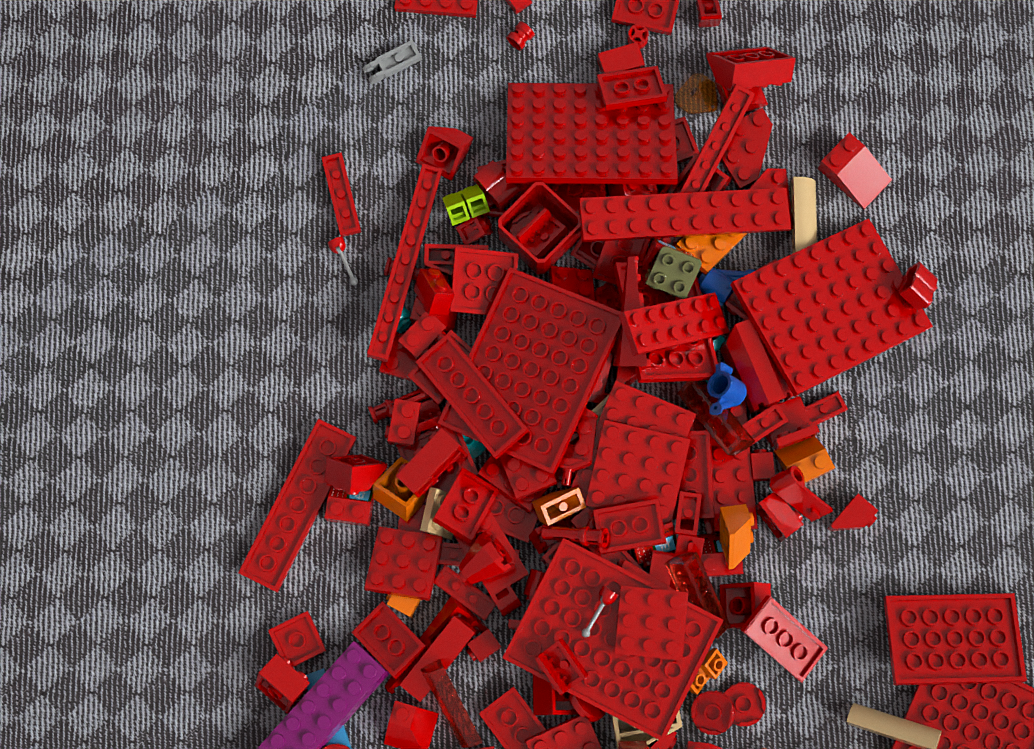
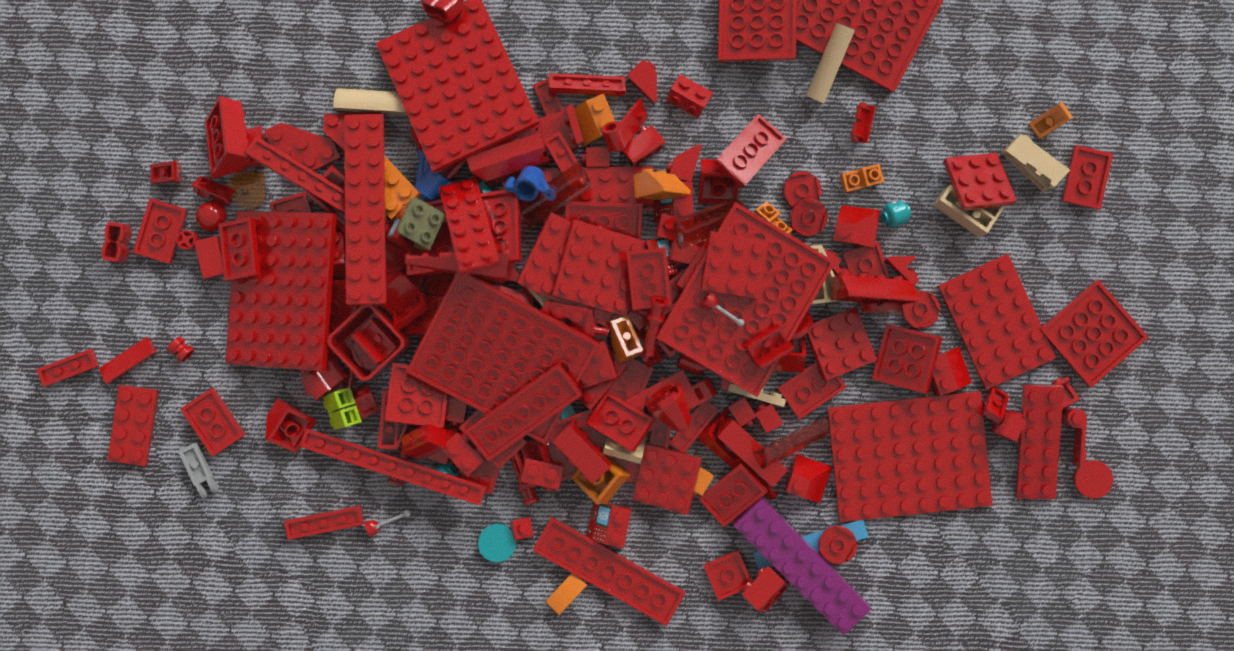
camera: 90 degrees left, 10 degrees up
red slope [325,454,387,495] -> none
red slope [675,491,702,537] -> none
slope [817,132,892,210] -> none
none -> red plate [180,387,246,457]
none -> red hinge [191,176,236,206]
none -> red hair [196,200,228,232]
none -> red bracket [382,273,429,330]
none -> red brick [445,397,469,426]
none -> teal tile [478,523,517,562]
none -> red plate [510,517,534,540]
none -> orange slope [545,573,587,615]
none -> red plate [548,73,626,96]
none -> red bracket [666,74,713,118]
none -> red slope [666,144,702,182]
none -> tan plate [727,383,786,407]
none -> red brick [754,402,783,433]

